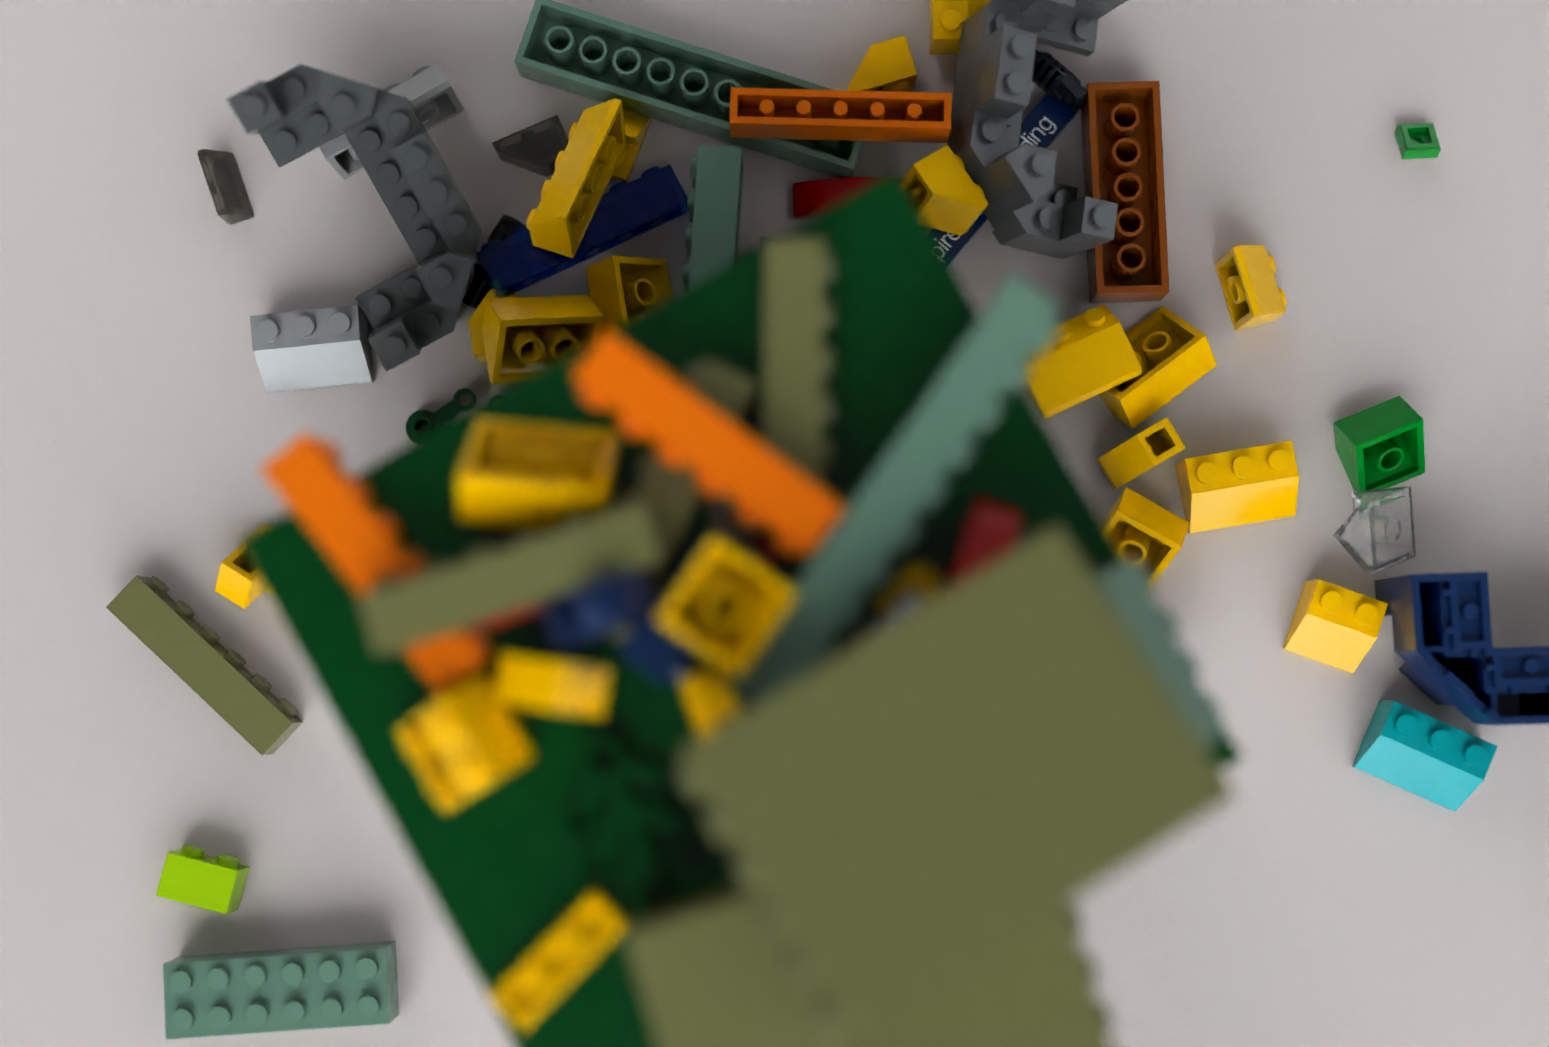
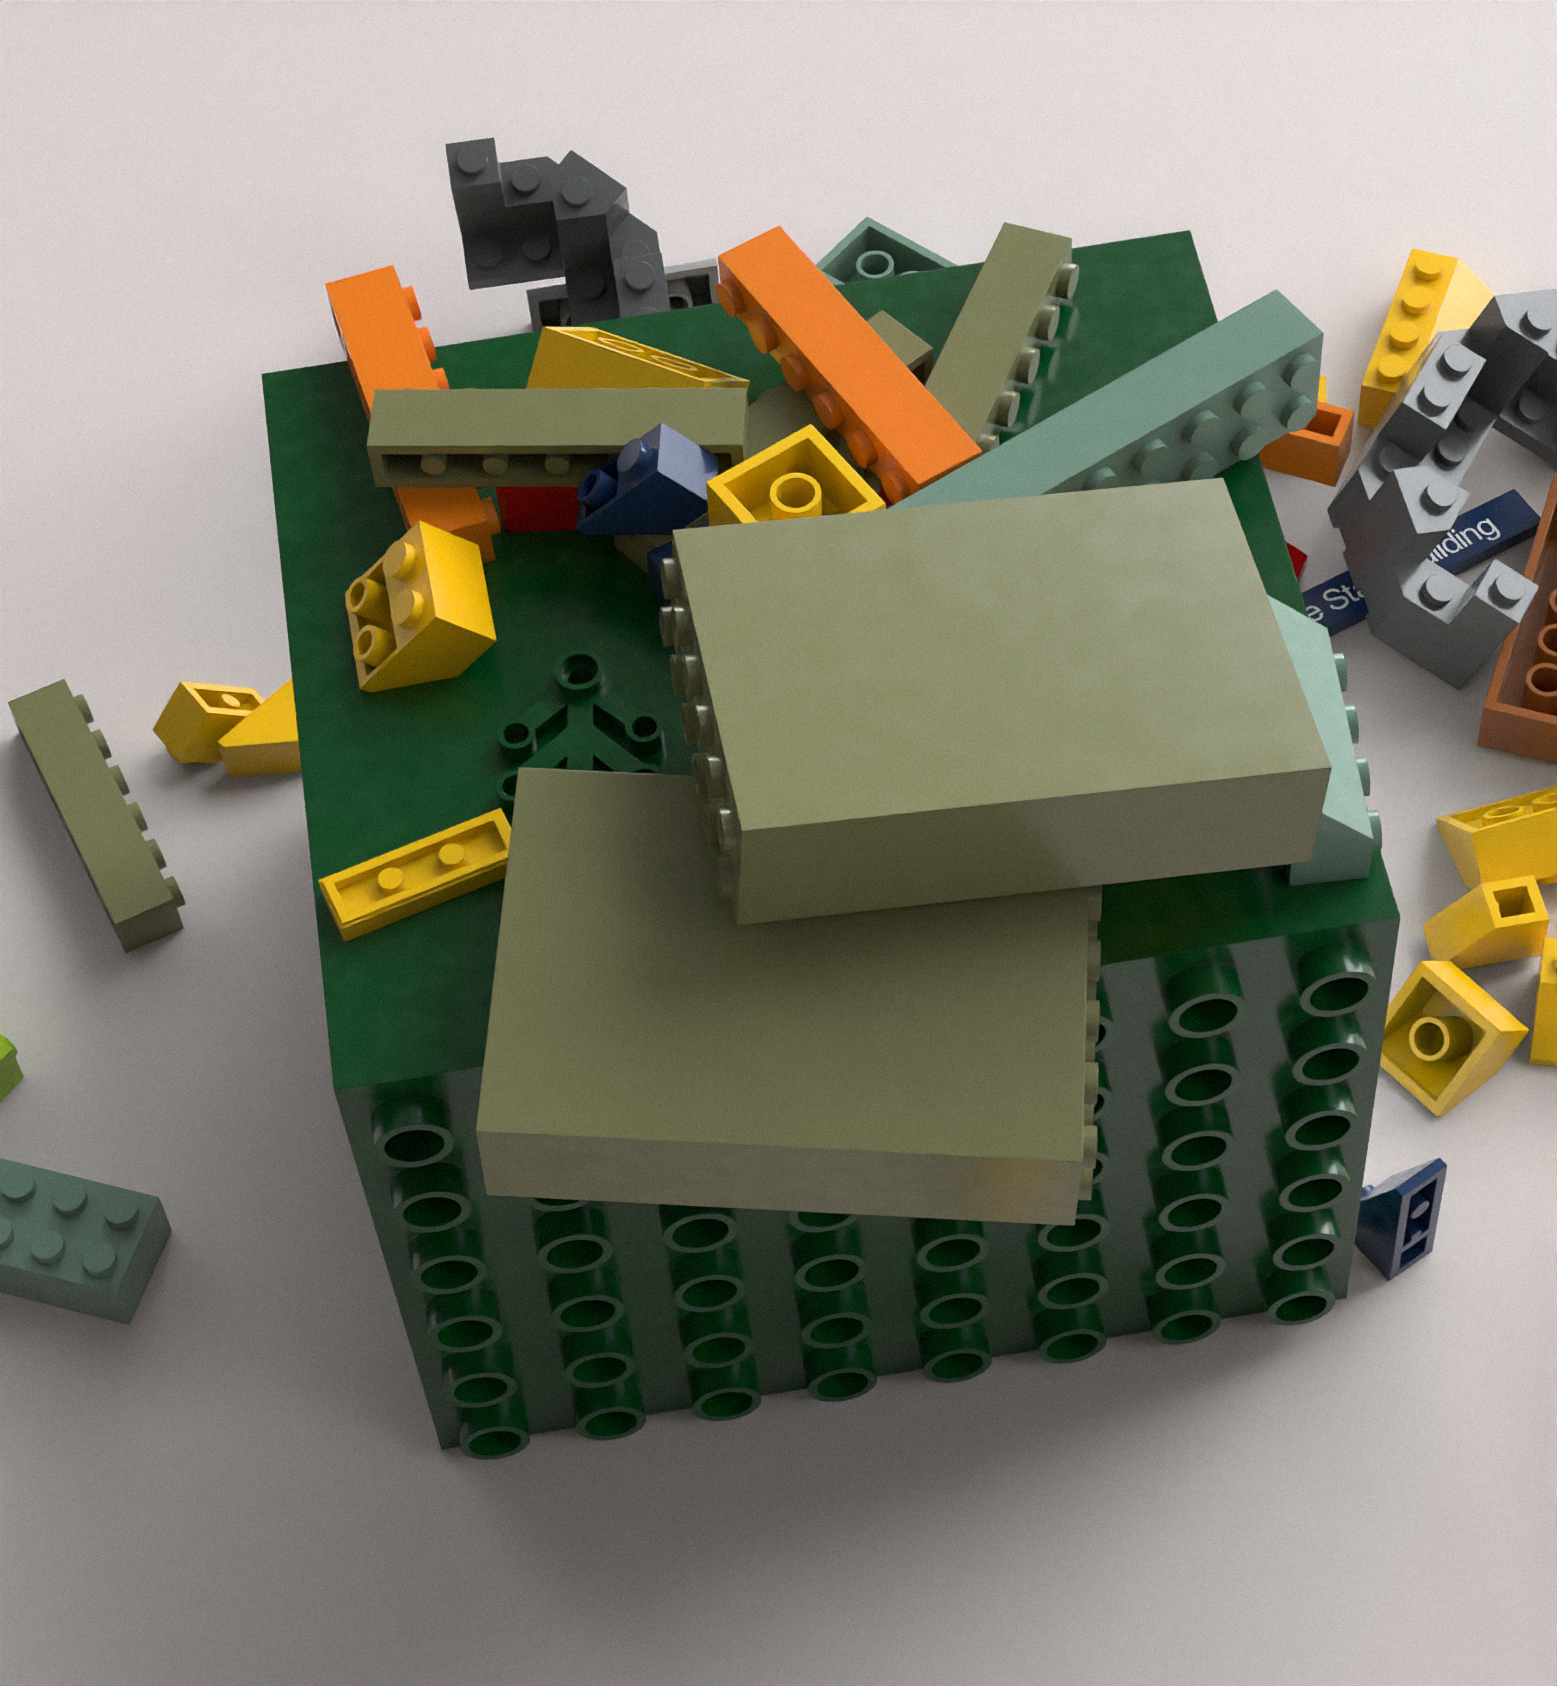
camera: 20 degrees right, 30 degrees down
yellow slope [492,653,611,718] -> none
yellow slope [901,145,989,236] -> none
yellow slope [1021,304,1143,419] -> none
black hinge [1032,49,1087,112] -> none

